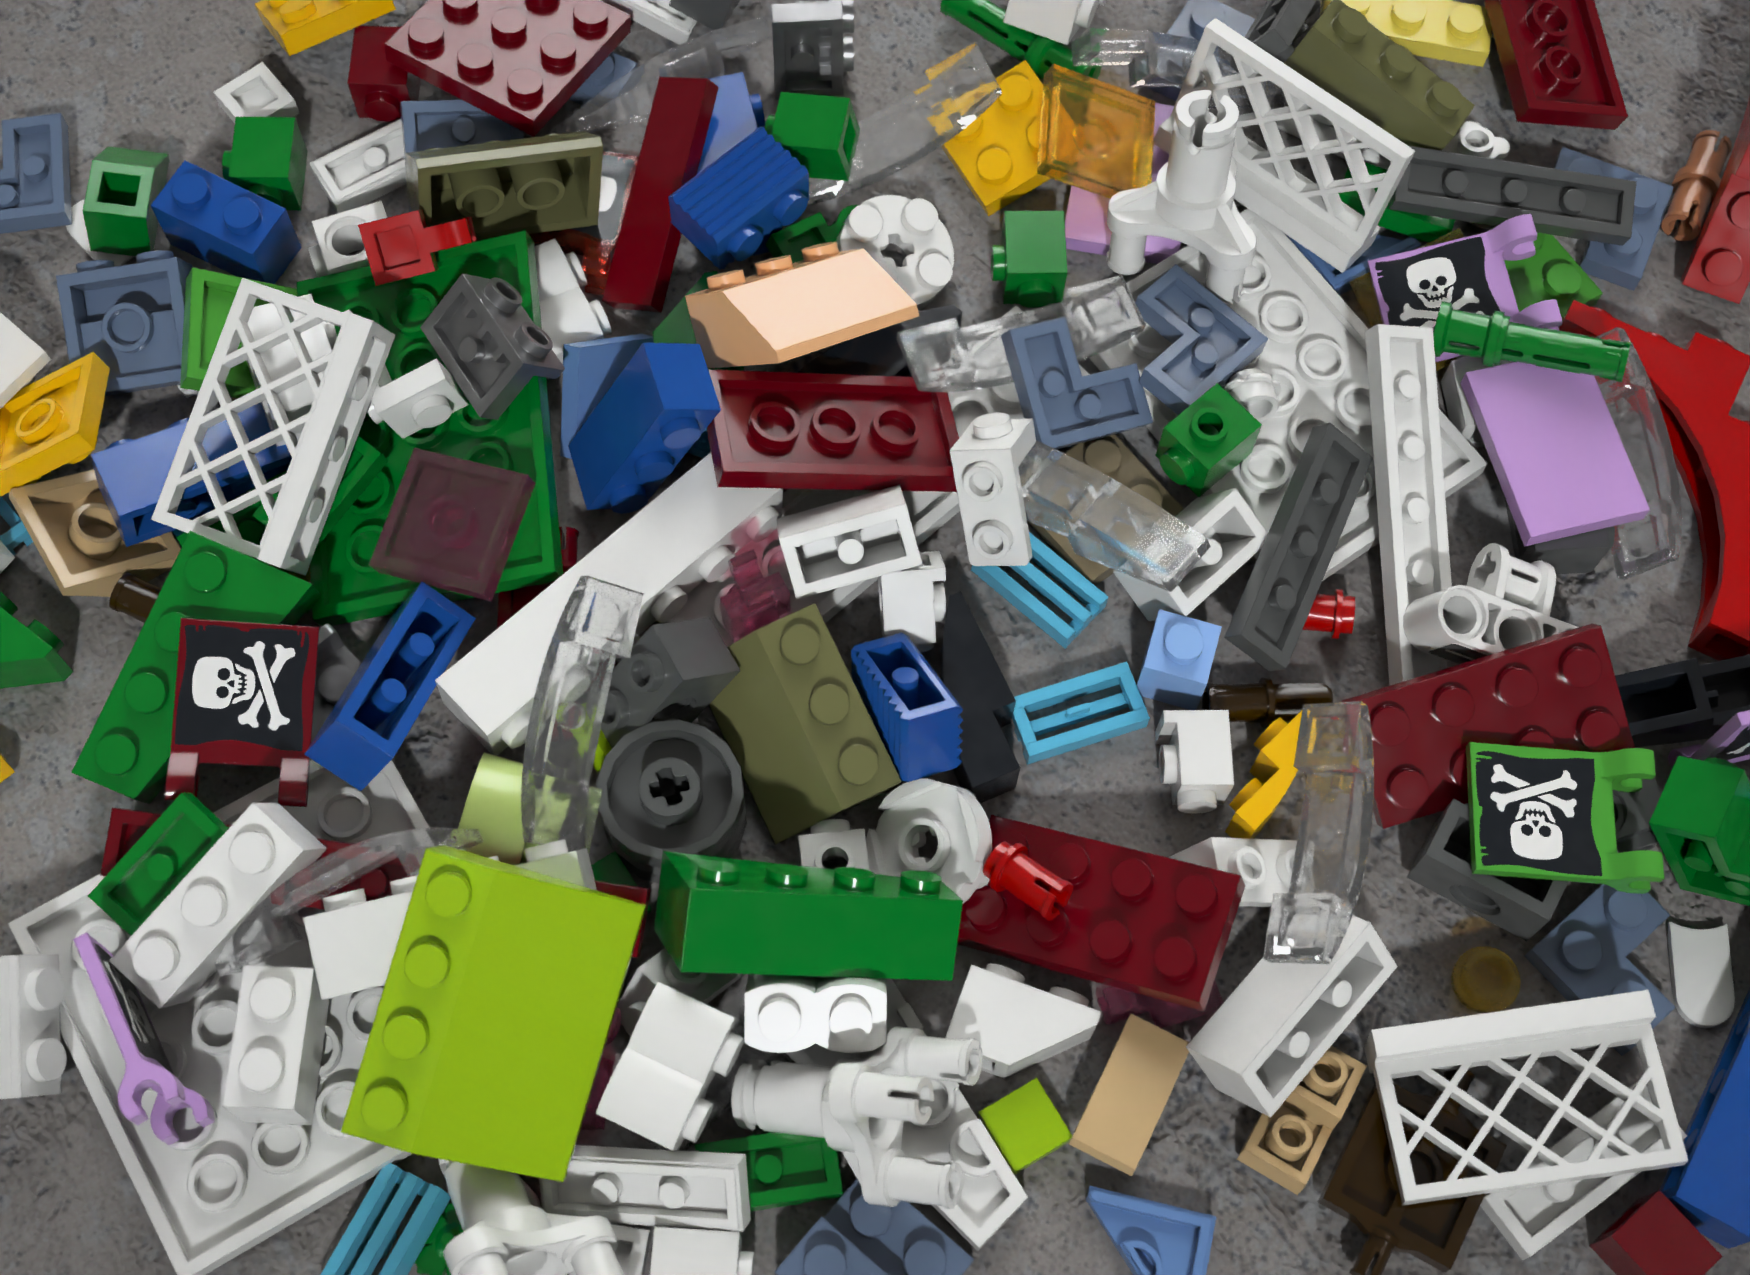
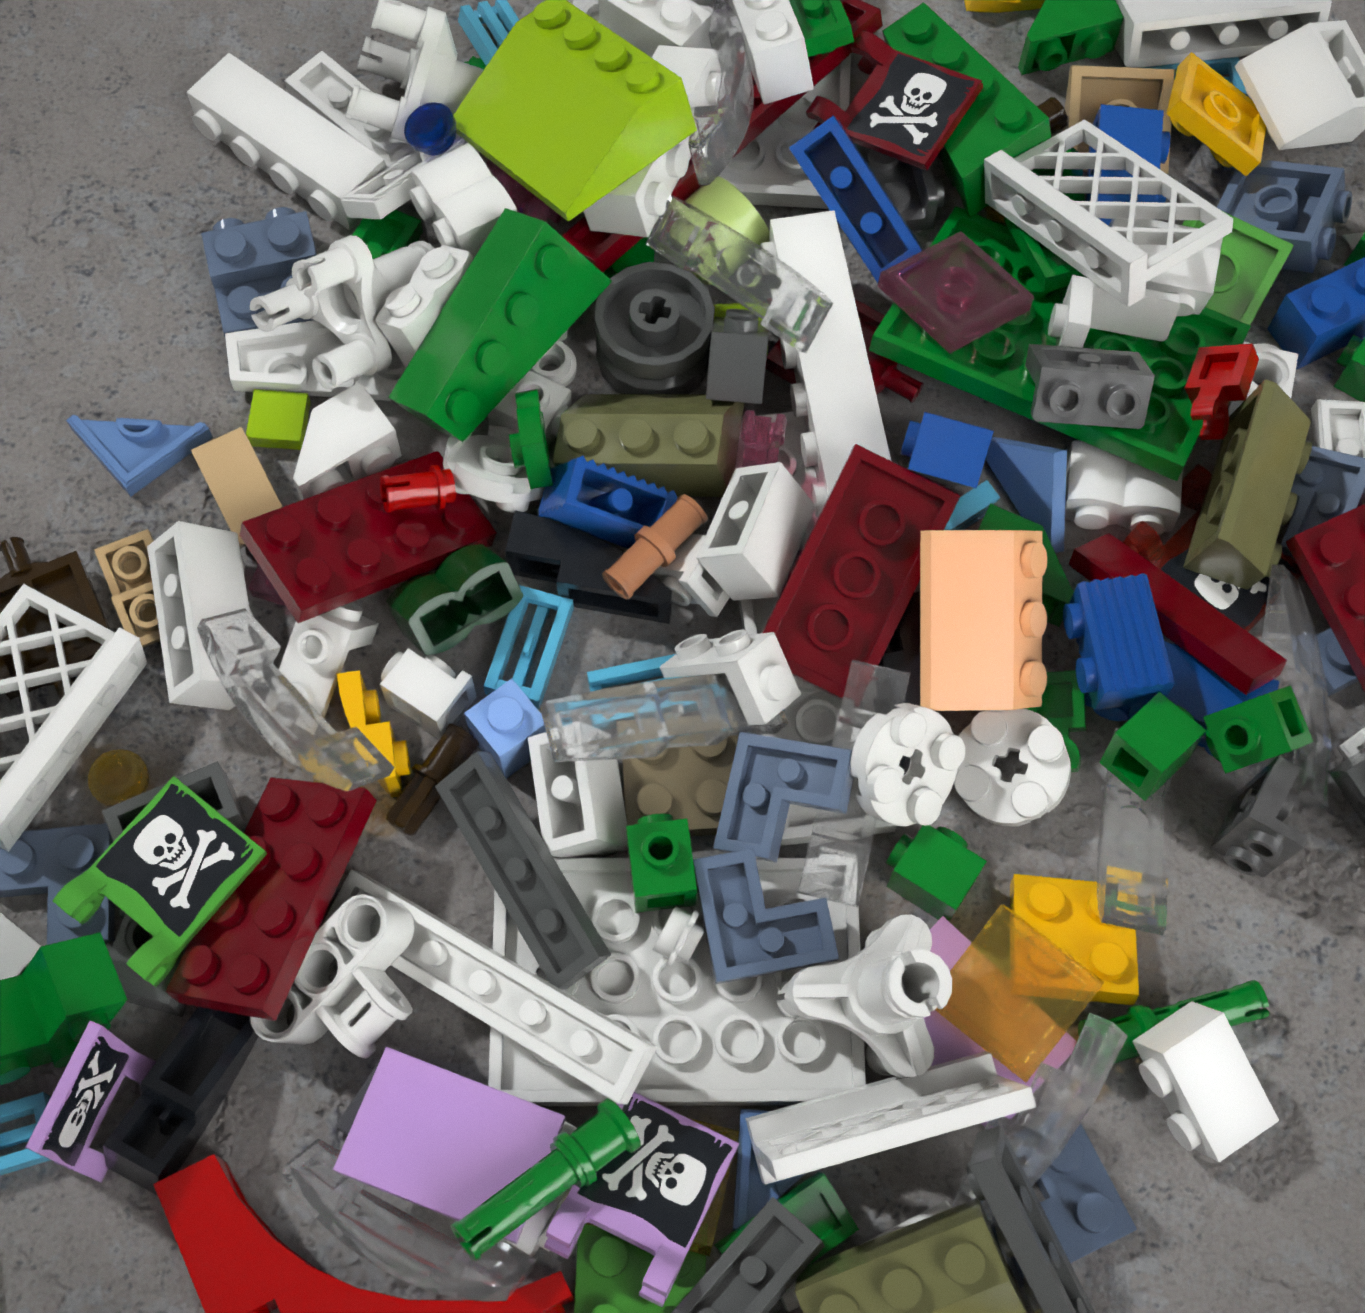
camera: 125 degrees right, 0 degrees up
red pin [1302,589,1355,639] -> none
none -> dark green brick [386,544,524,655]
none -> clear blue plate [404,102,456,156]
none -> green plate [509,389,553,489]
none -> nougat pin [602,494,708,600]
none -> white plate [850,703,965,826]
none -> green brick [1203,685,1313,774]

